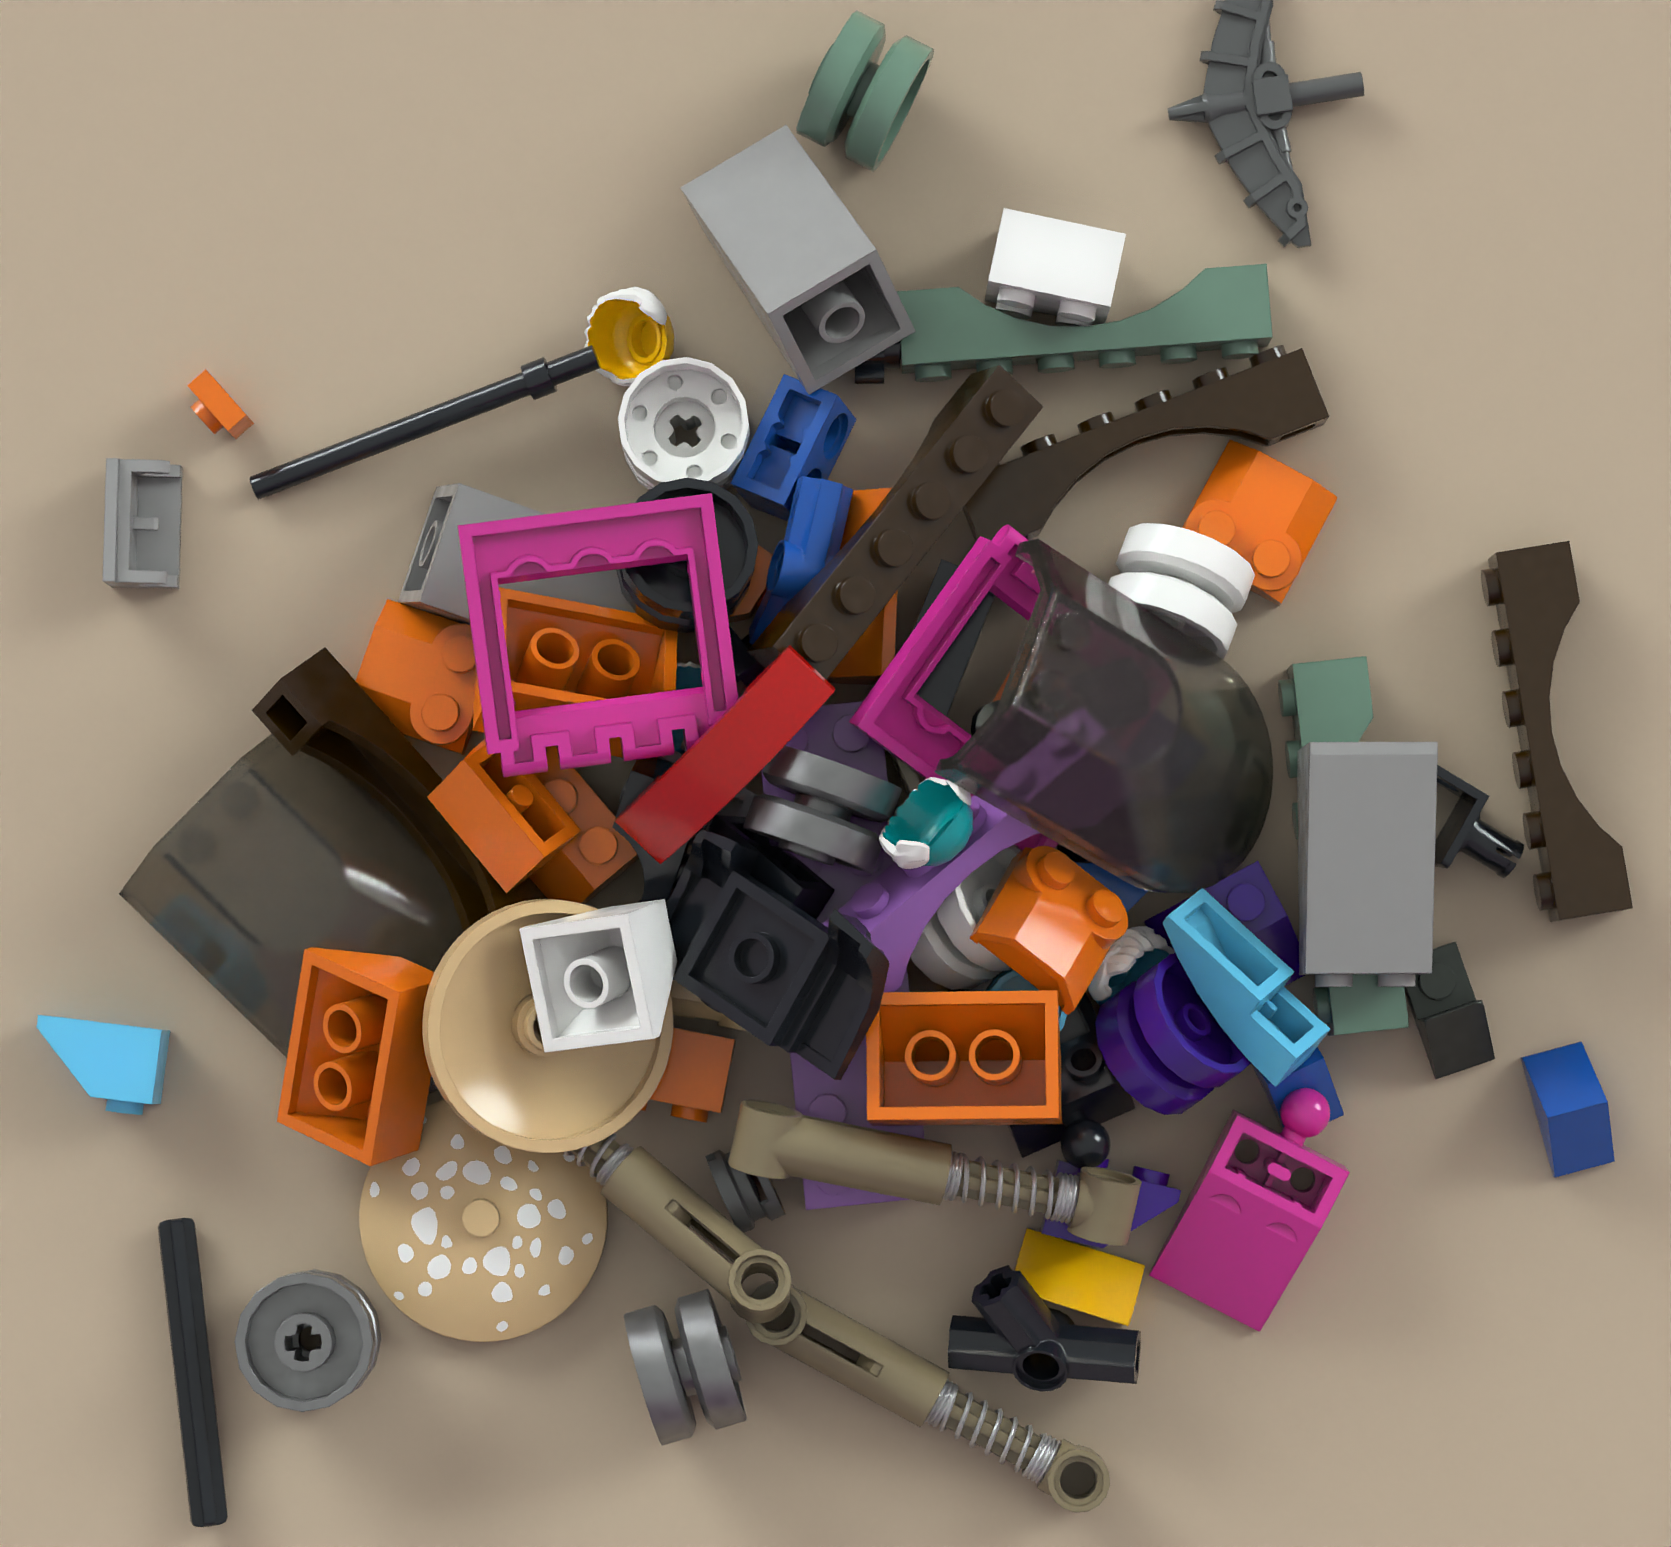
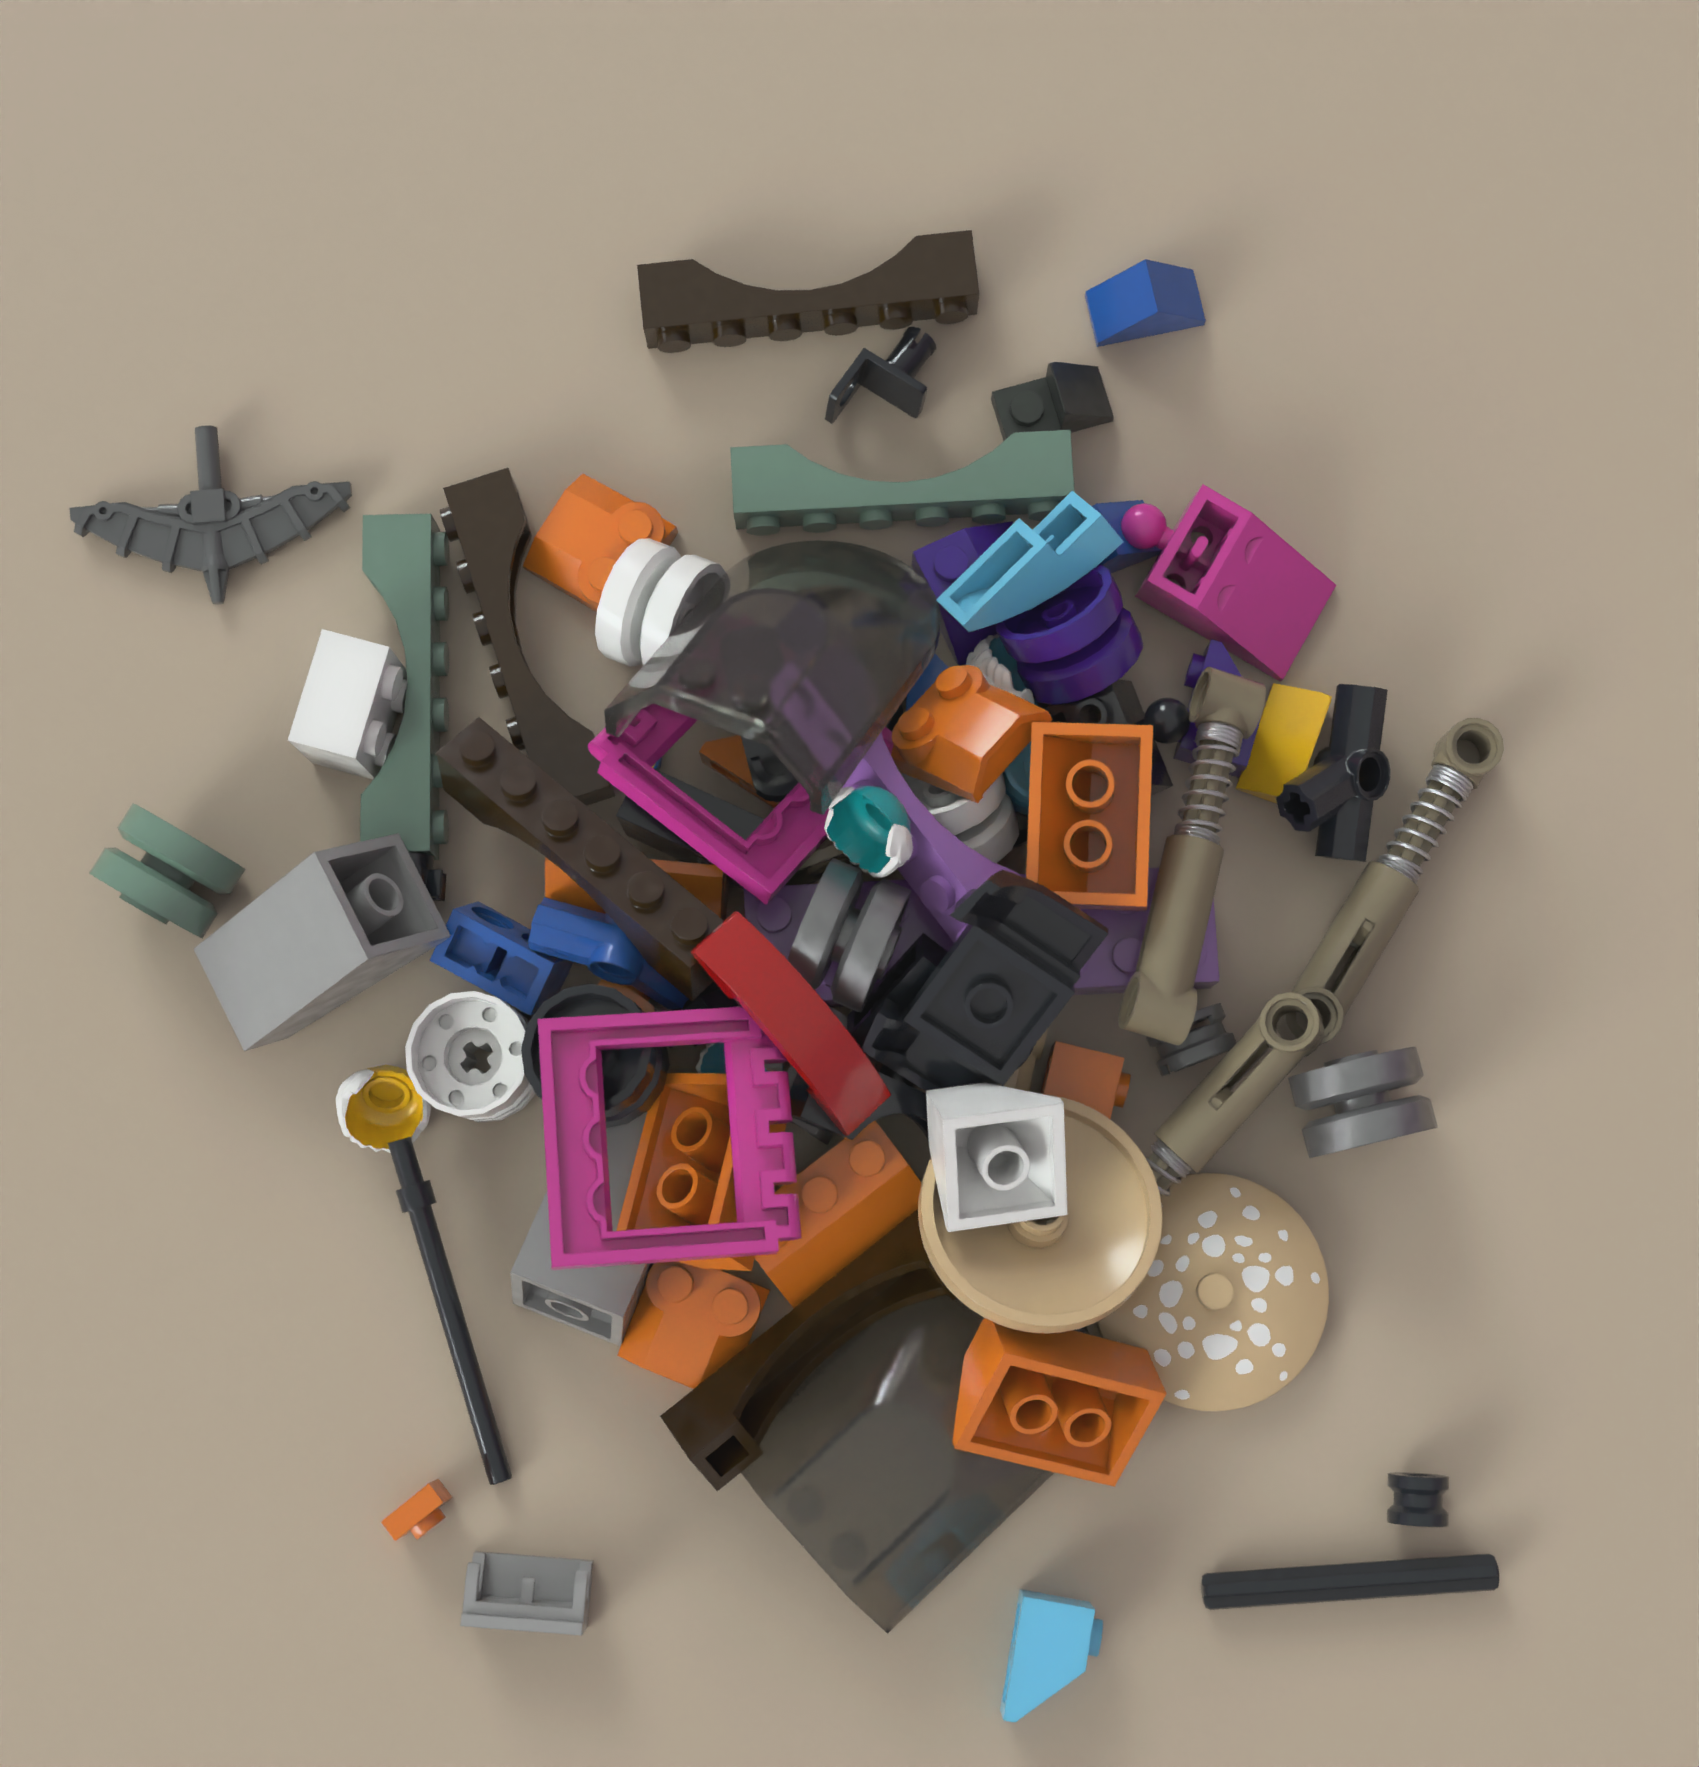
camera: 90 degrees left, 5 degrees down
flat silver wheel [234,1269,382,1412] -> none
orange brick [427,745,581,893] -> none
light grey slope [1297,742,1438,987] -> none
none -> black wheel [1387,1472,1449,1527]

